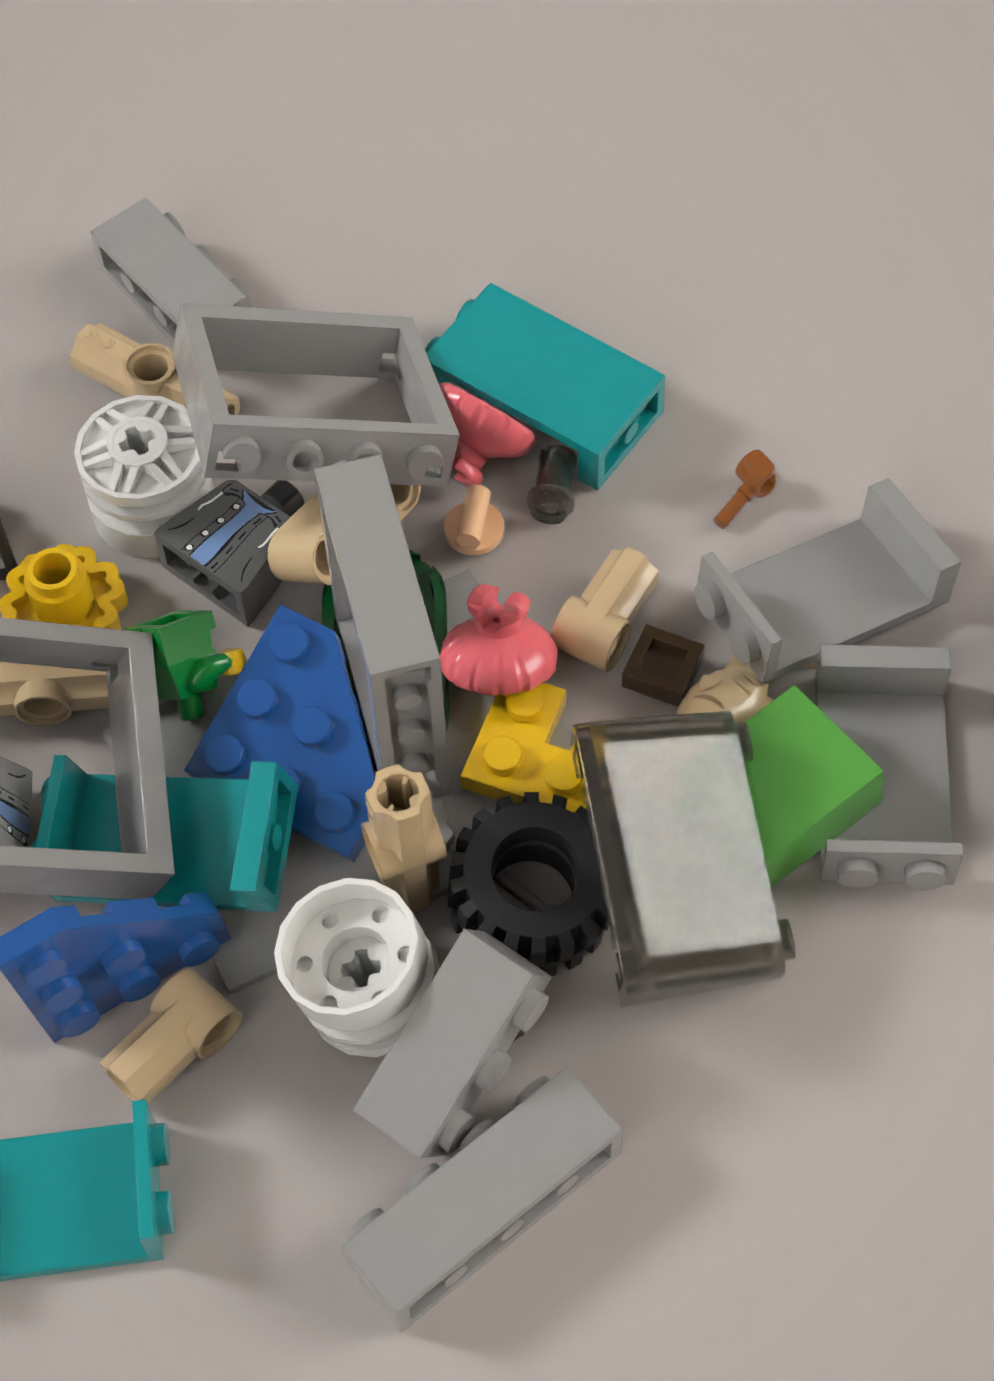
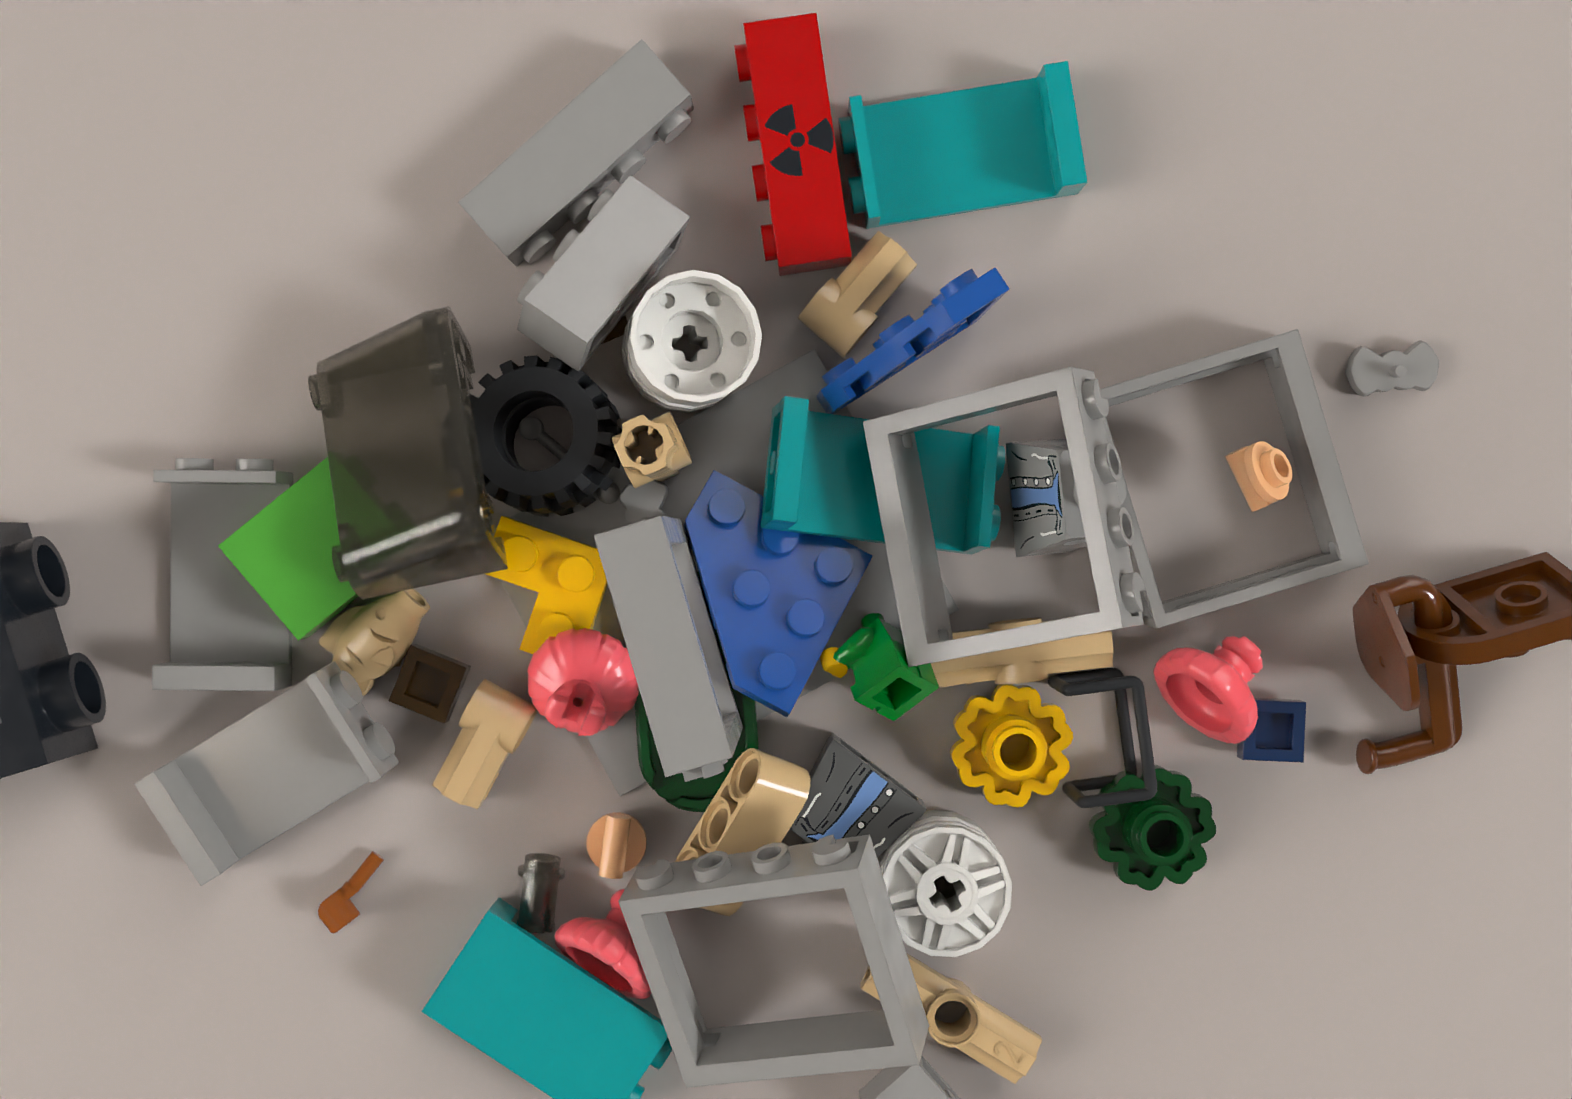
camera: 170 degrees right, 30 degrees up
none -> red brick [734,13,852,276]

